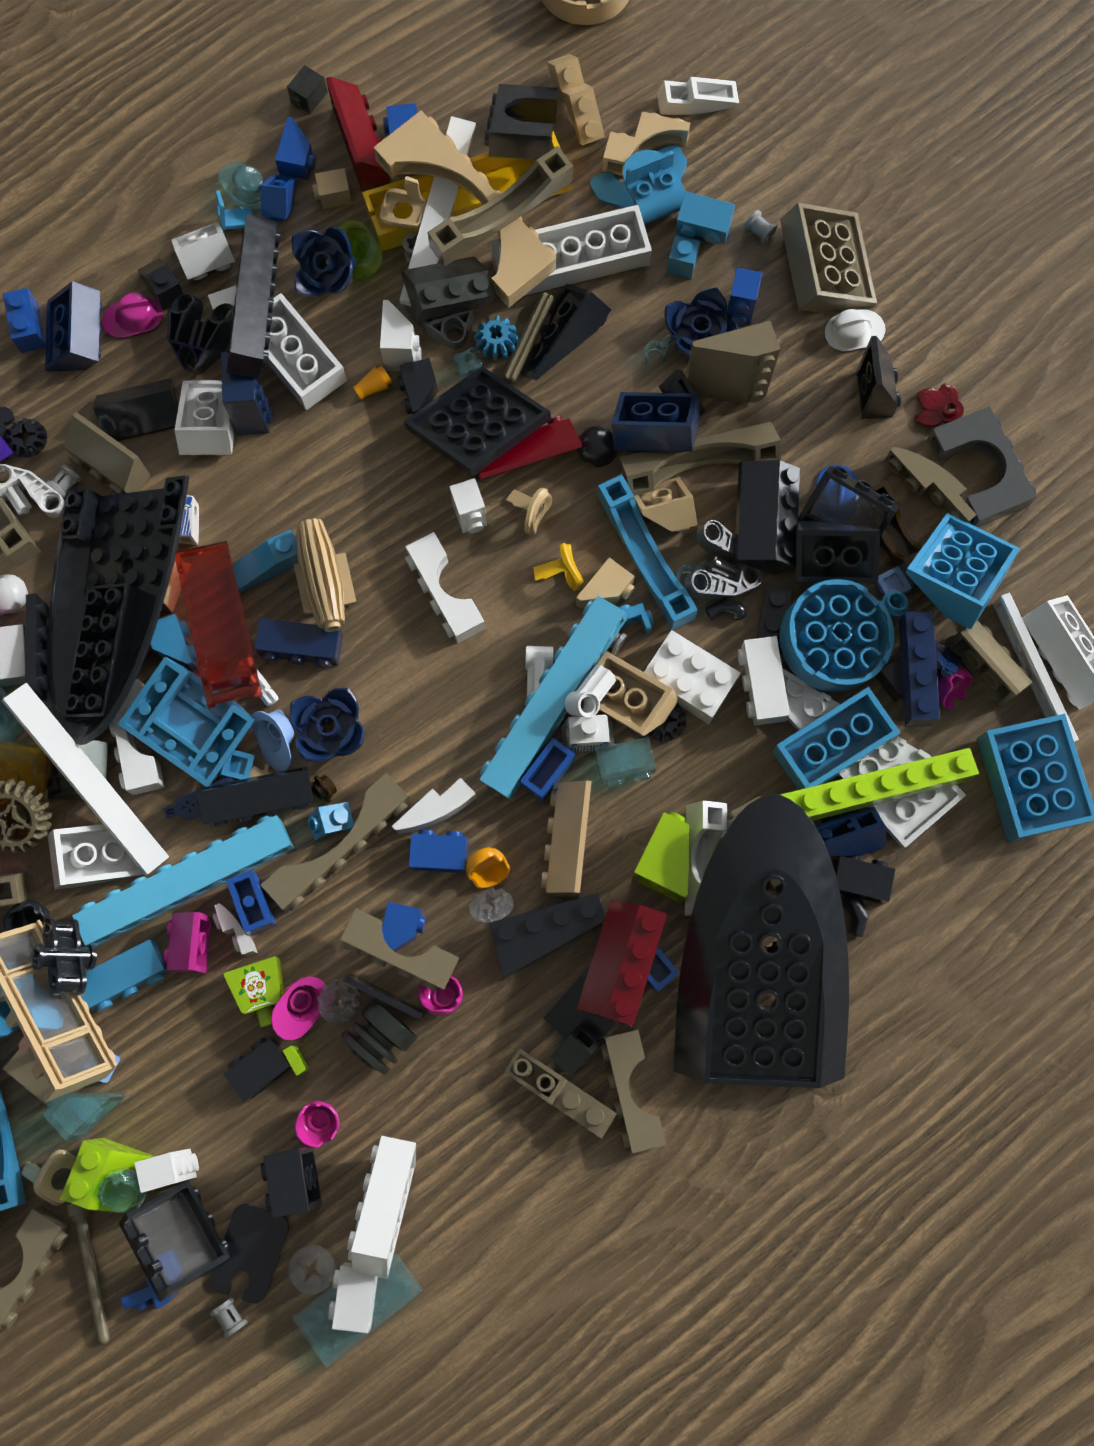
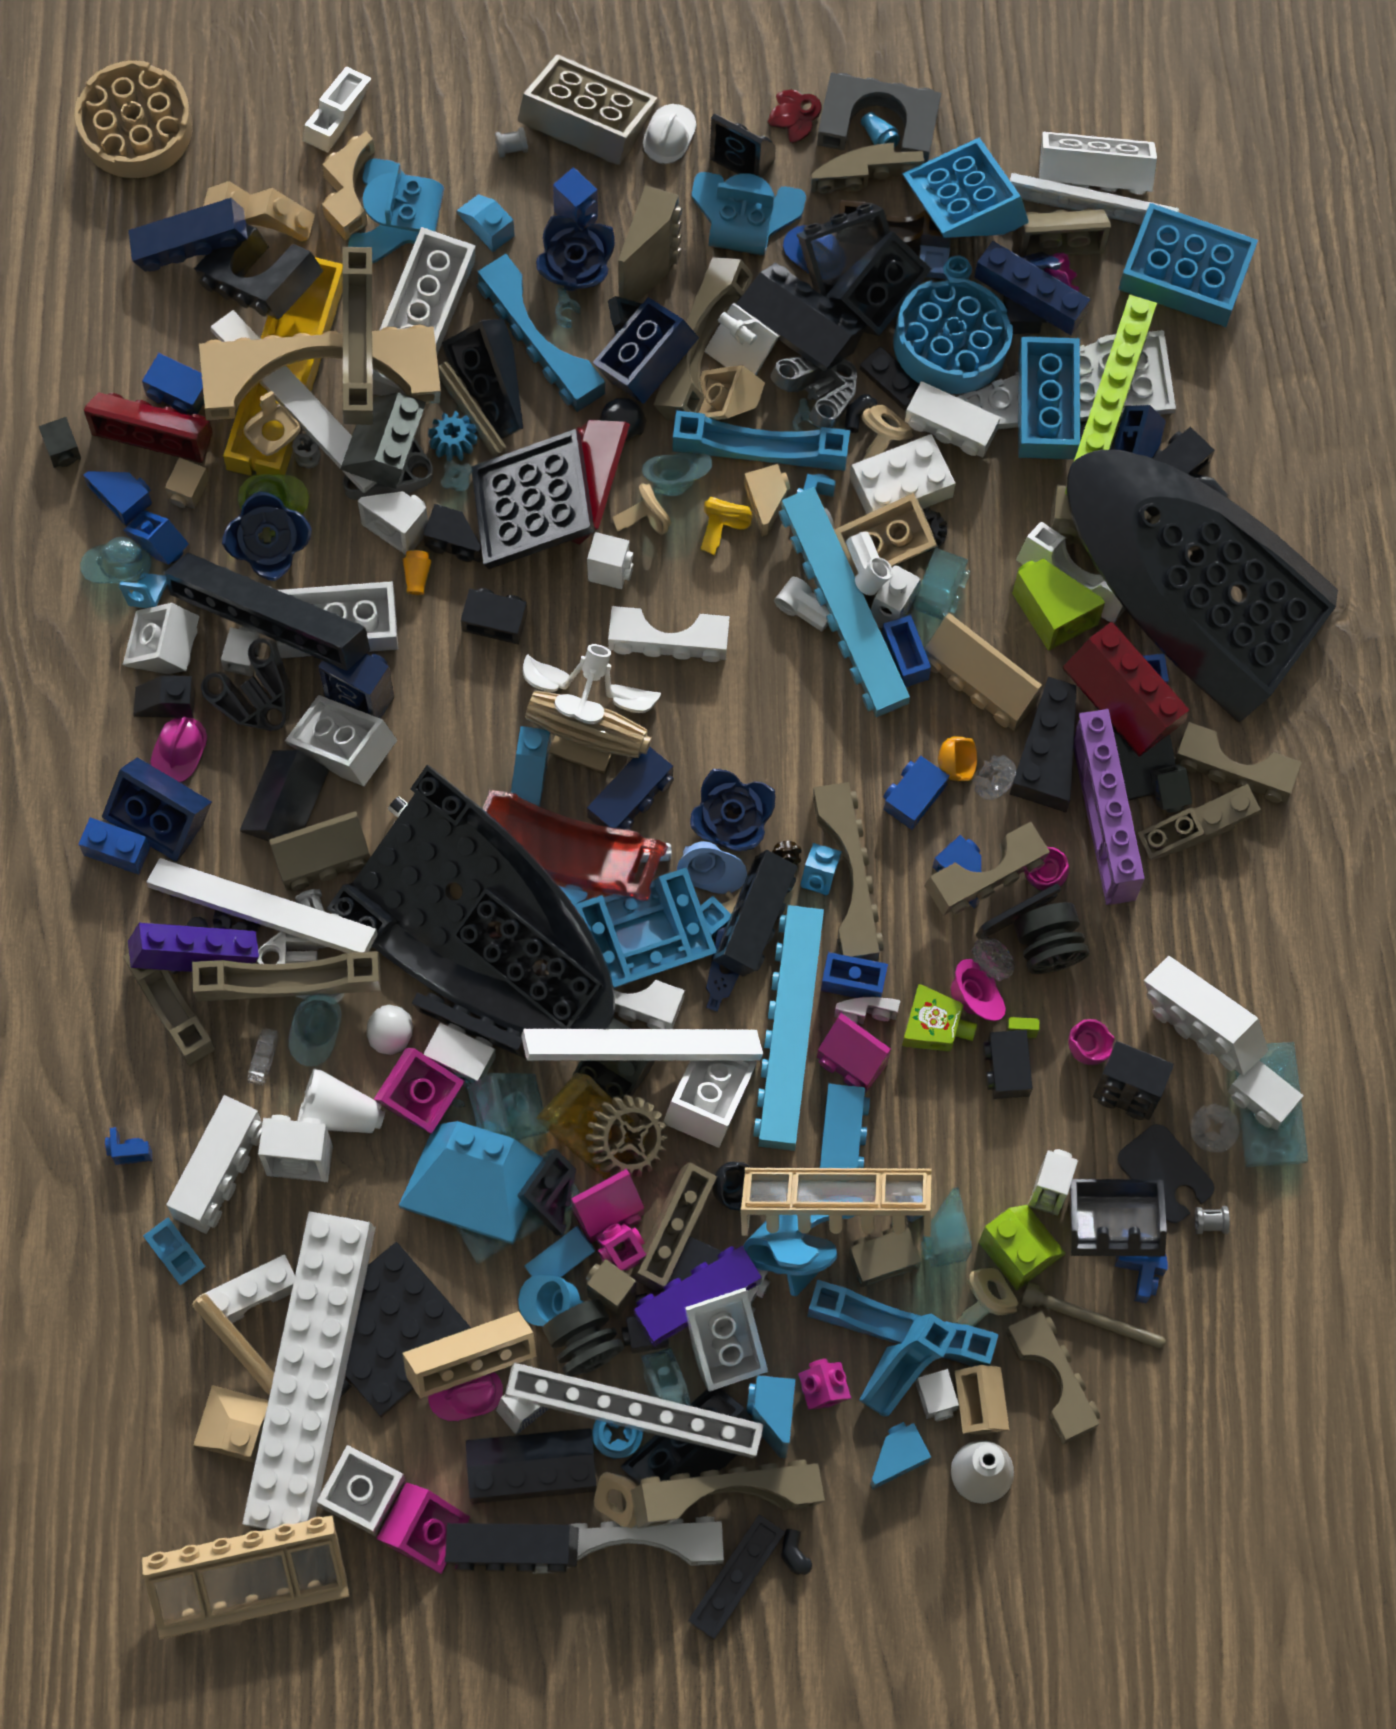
camera: 60 degrees left, 5 degrees down
black axle [31,918,97,996] -> none
clear light blue hair [97,1168,148,1213] -> none
white slope [392,778,477,834] -> none
dark azure slope [676,191,735,244] -> none
none -> dark blue brick [128,198,248,272]
none -> white tile [146,858,378,953]
none -> black brick [460,588,528,645]
none -> dark azure arch [477,254,605,412]
none -> white plant [522,644,661,724]
none -> clear light blue piece [642,451,712,496]
none -> dark azure piece [692,172,806,256]
none -> white plate [704,303,779,375]
none -> dark azure cone [861,112,900,148]
none -> tan piece [862,405,914,460]
none -> medium lavender window [1073,709,1145,905]

